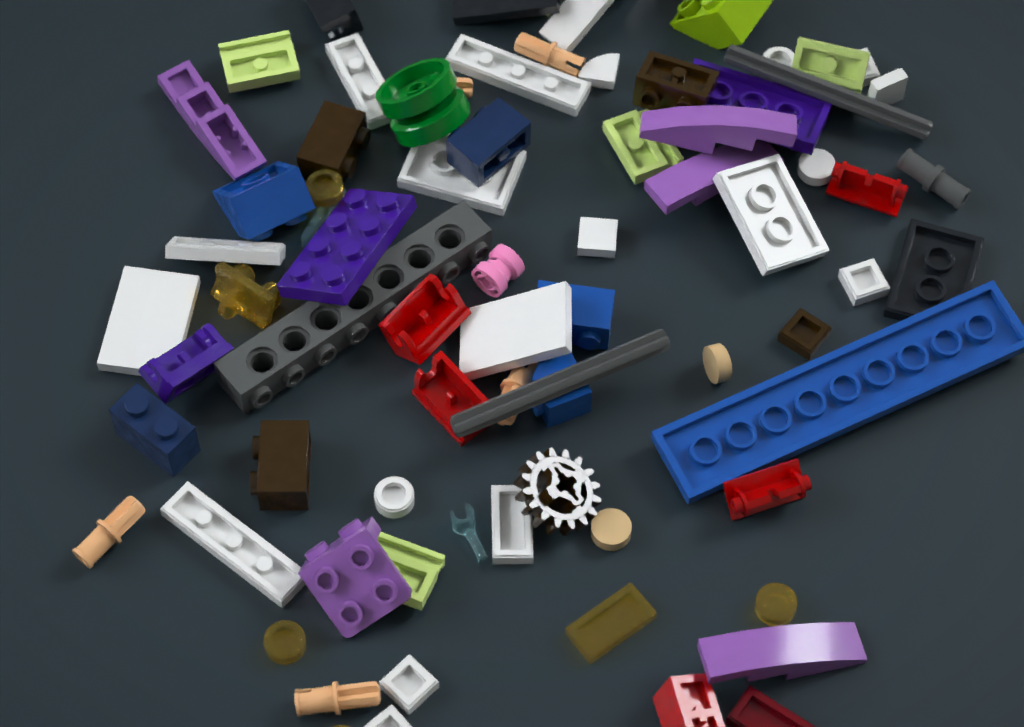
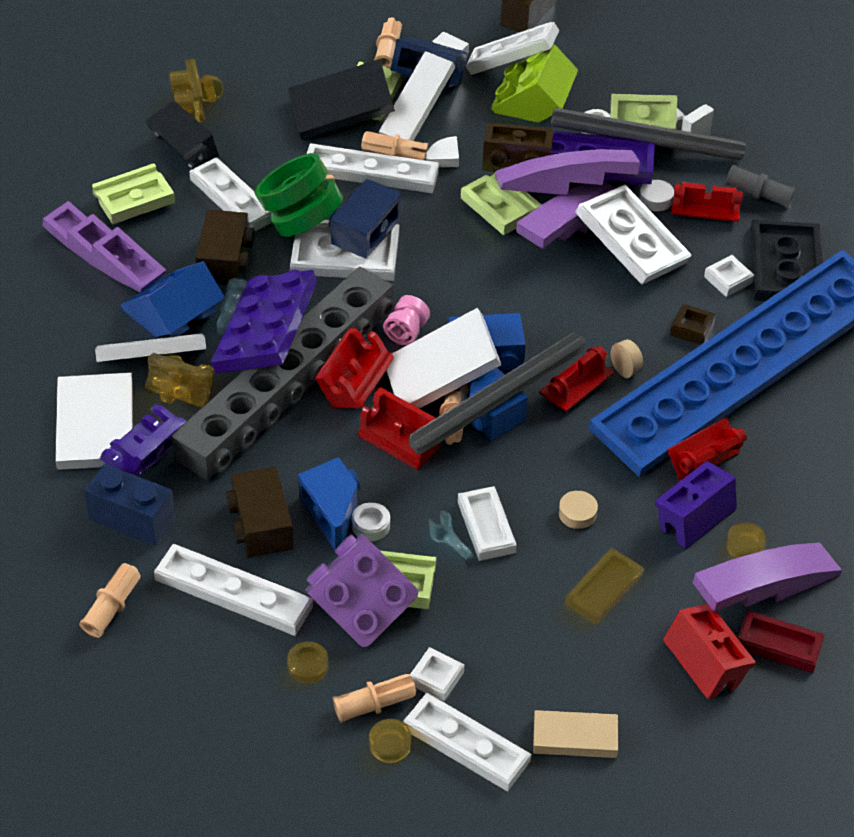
camera: 15 degrees left, 10 degrees down
clear yellow tile [305,169,345,207] -> none
gear [514,447,601,536] -> none
white tile [577,217,618,258] -> none
none -> blue slope [298,457,360,550]
none -> red hinge [539,346,614,412]
none -> dark purple hinge [655,461,737,549]

